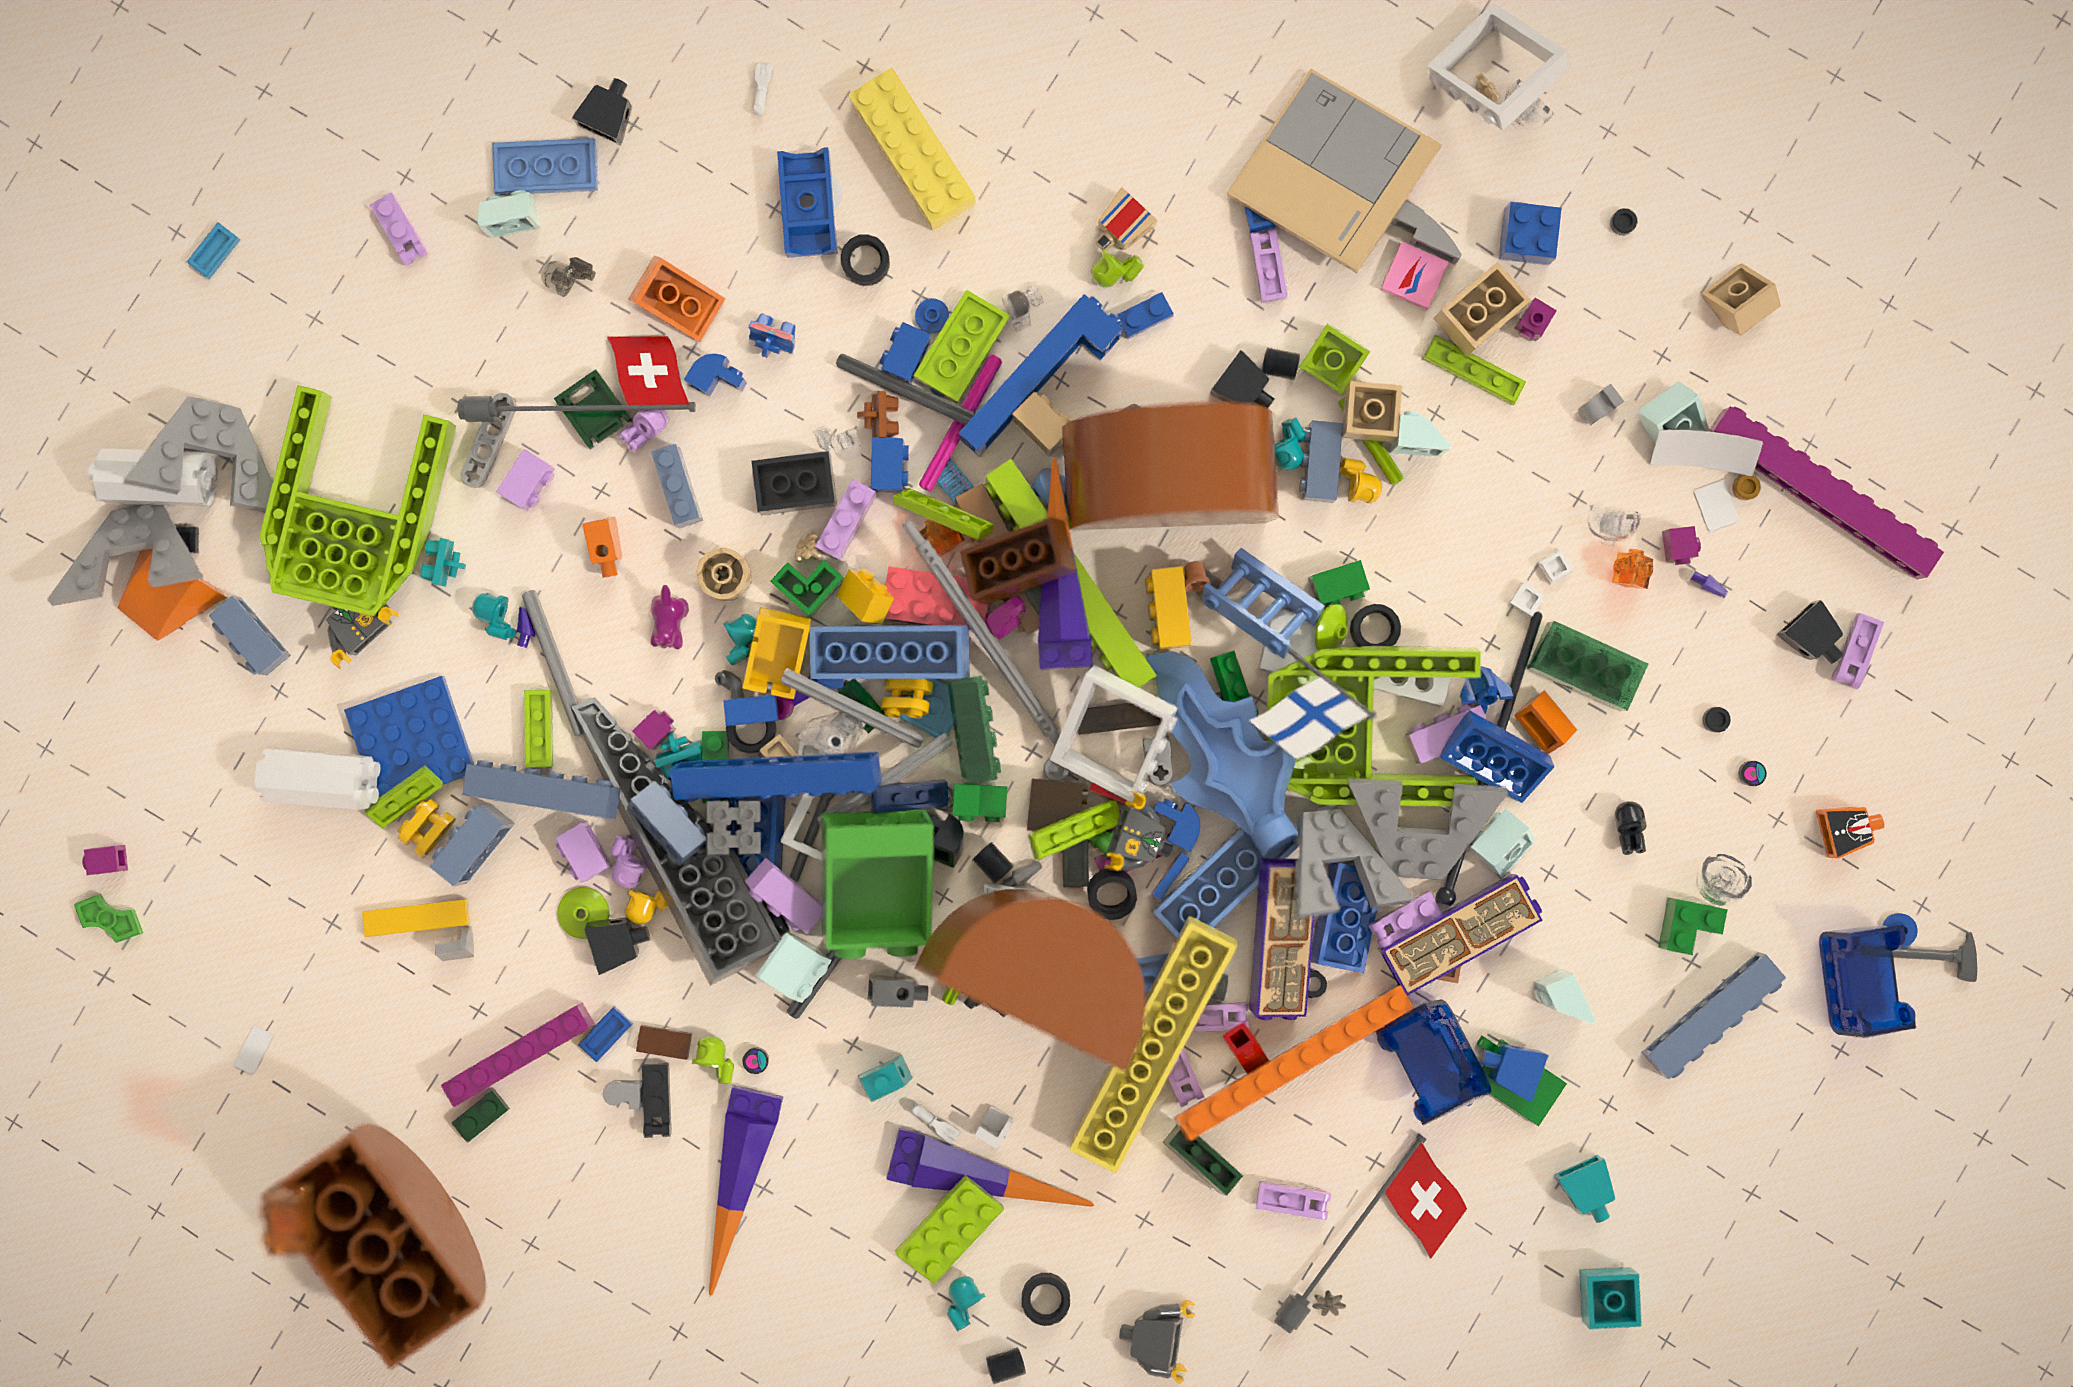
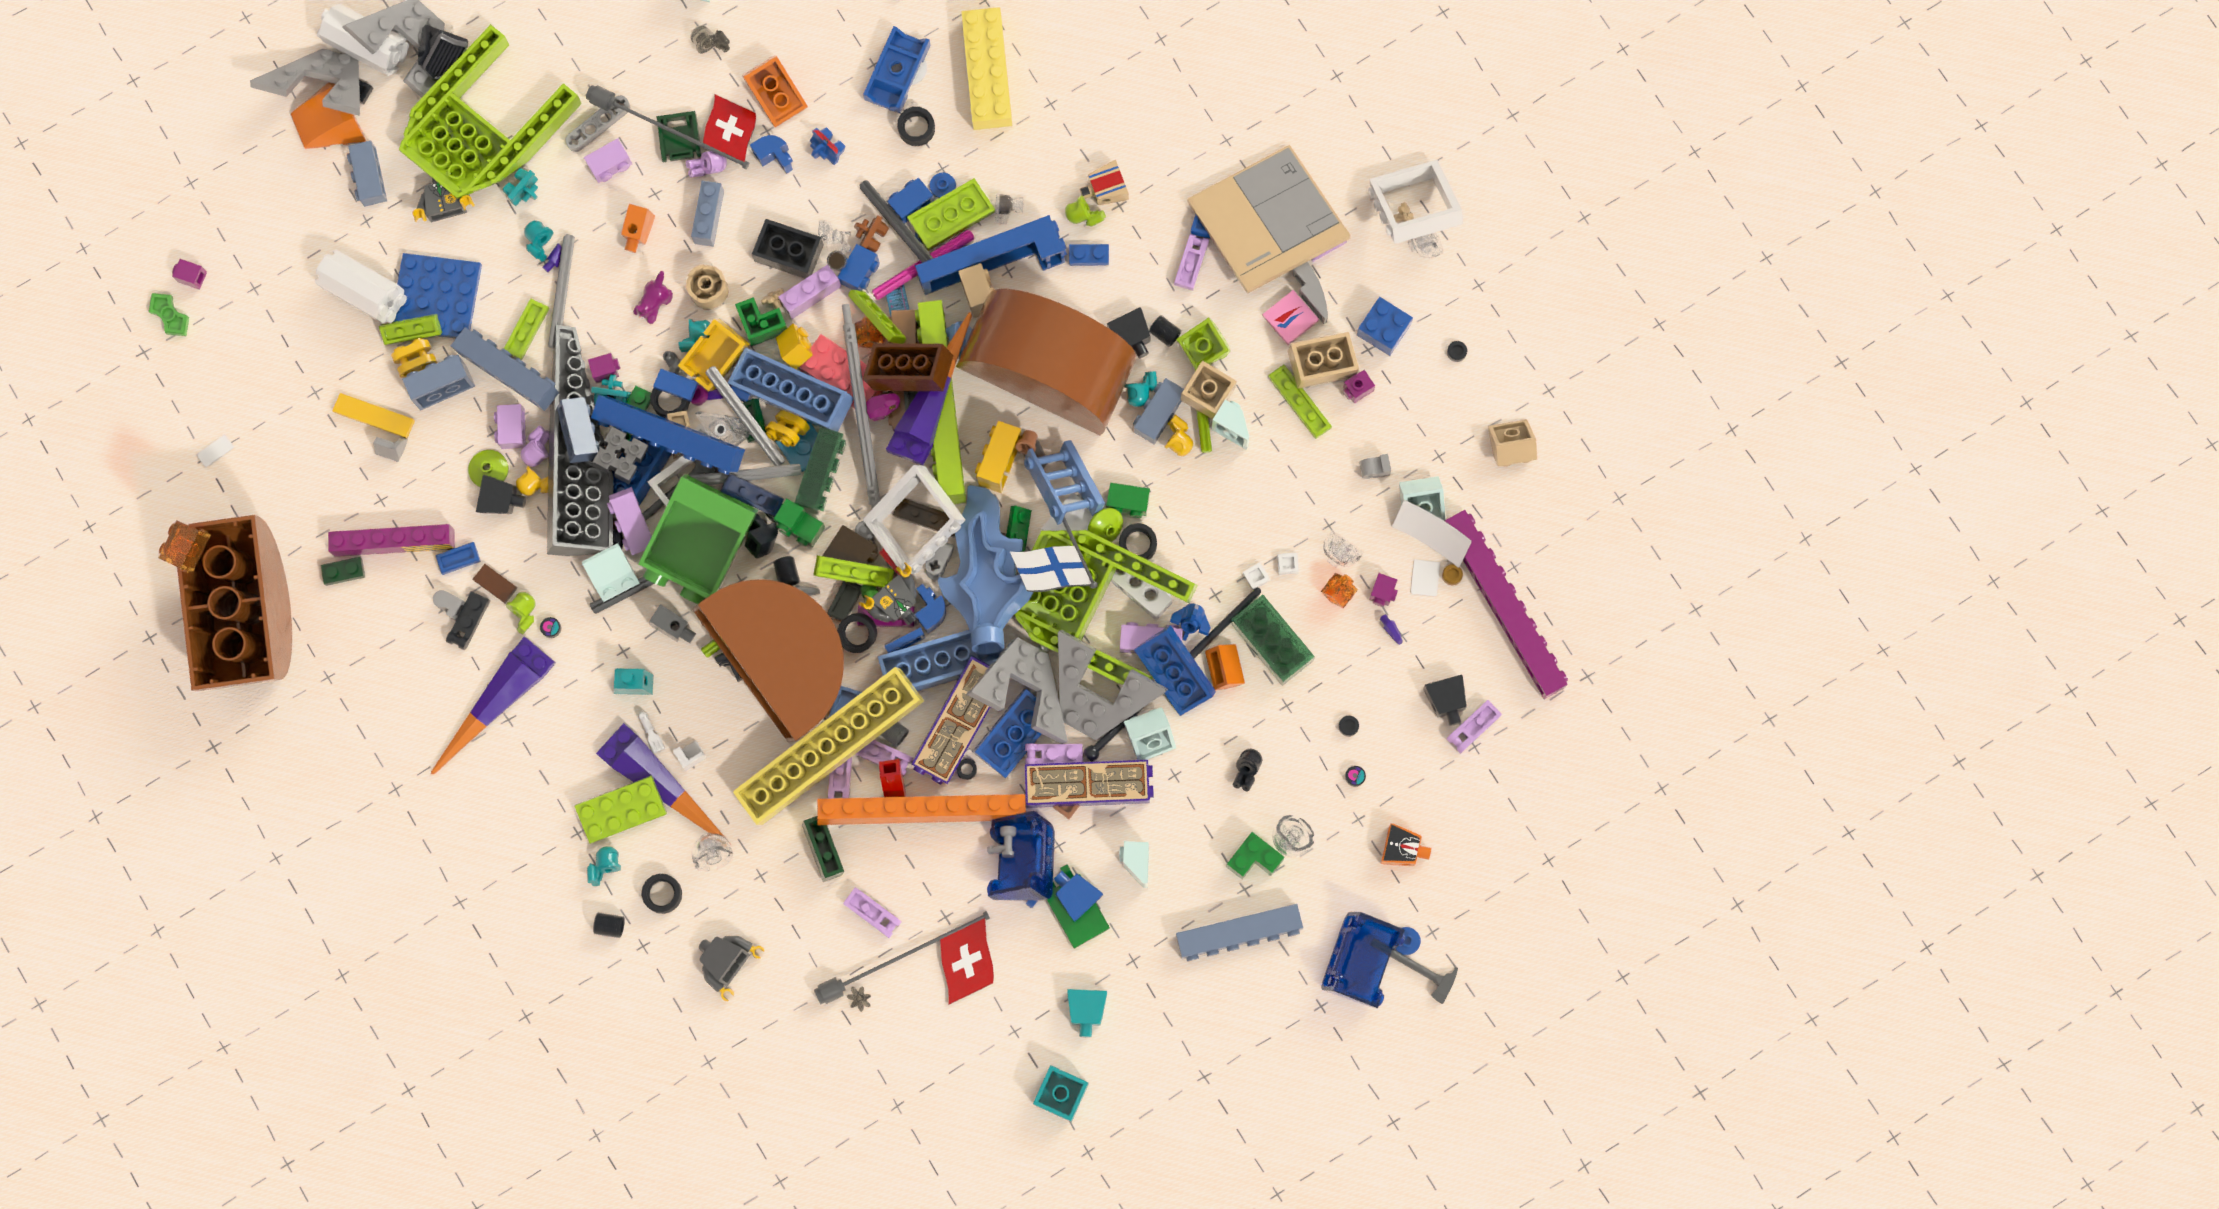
camera: 35 degrees right, 10 degrees down
none -> black piece [418,25,468,80]
none -> clear cylinder [691,833,733,871]
none -> piece [827,244,851,271]
none -> light grey piece [987,826,1016,858]

